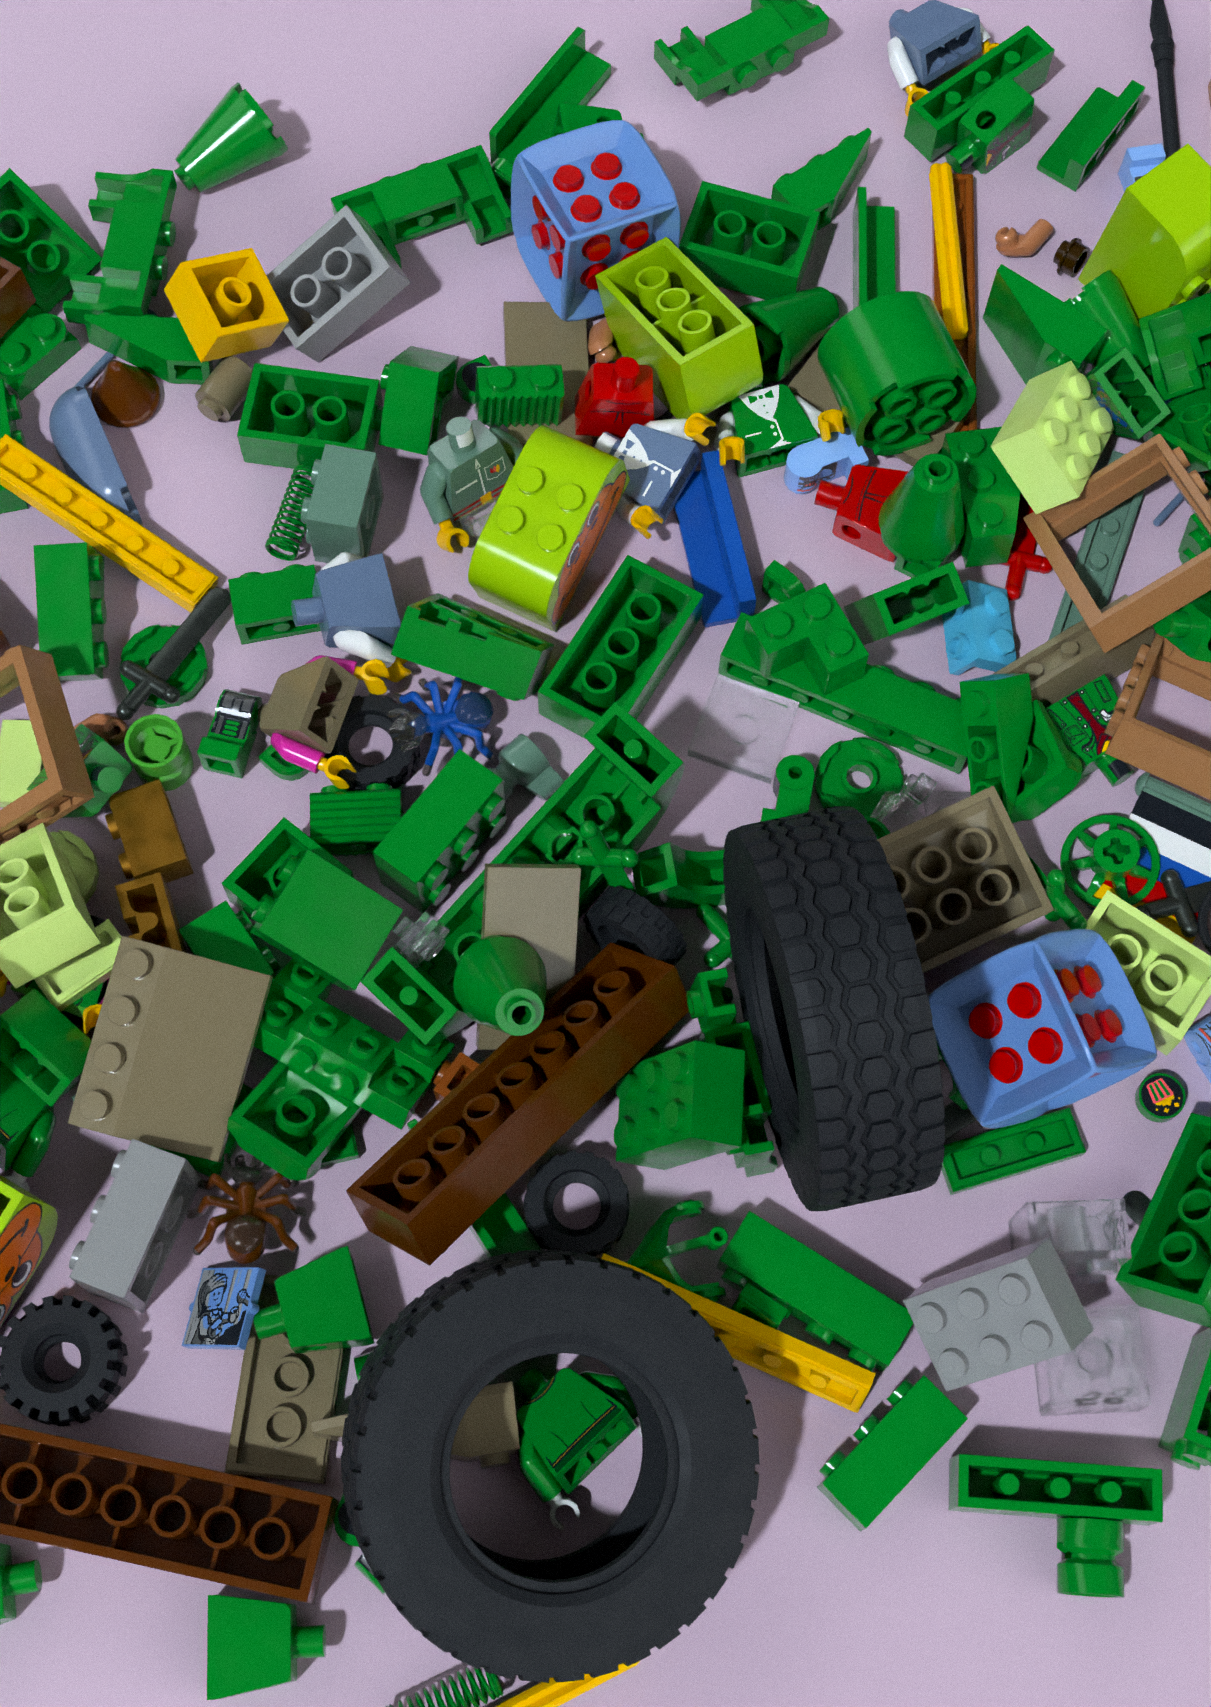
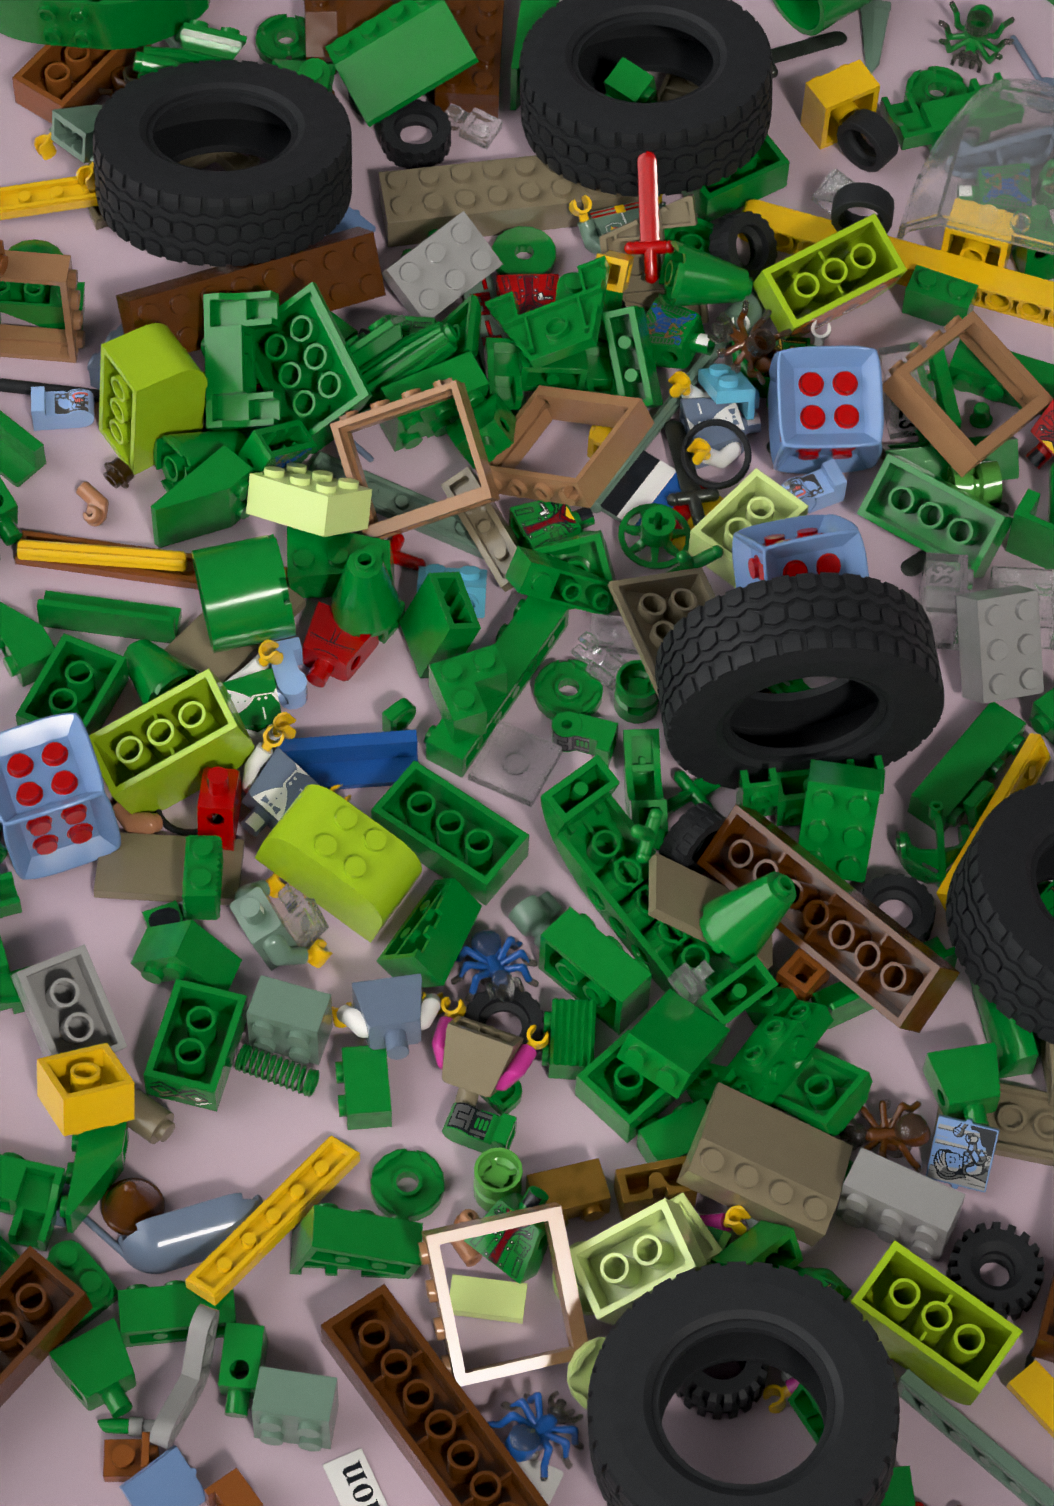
camera: 85 degrees left, 10 degrees down
pearl dark grey sword [116,588,231,720] -> none

